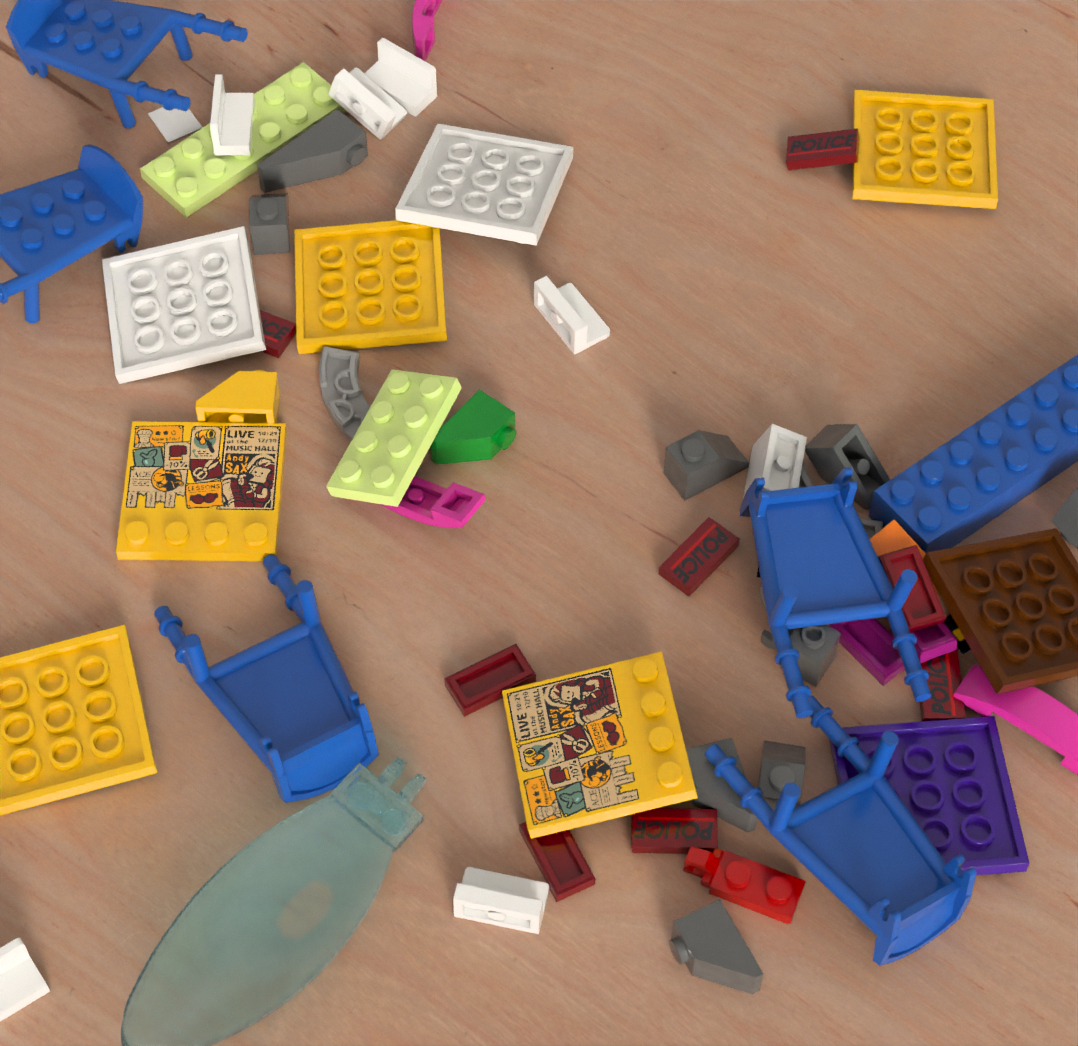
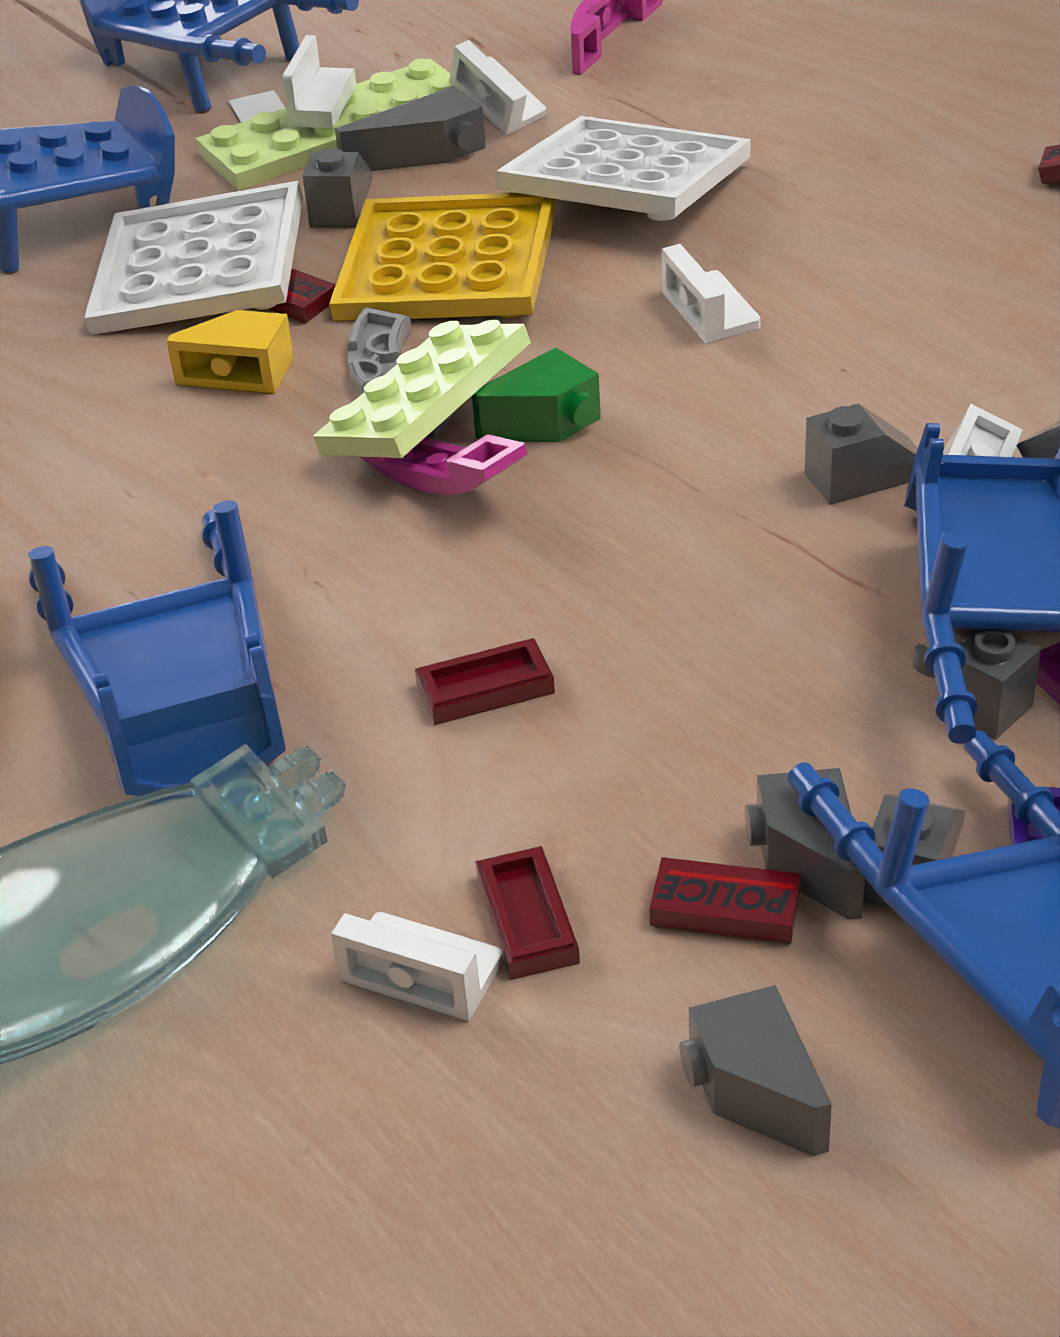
camera: 15 degrees right, 15 degrees down
plate [116,421,287,561] -> none
white panel [364,38,437,117] -> none
plate [502,651,698,839] -> none
dark red tile [658,517,740,596] -> none
red hinge [683,846,806,924] -> none

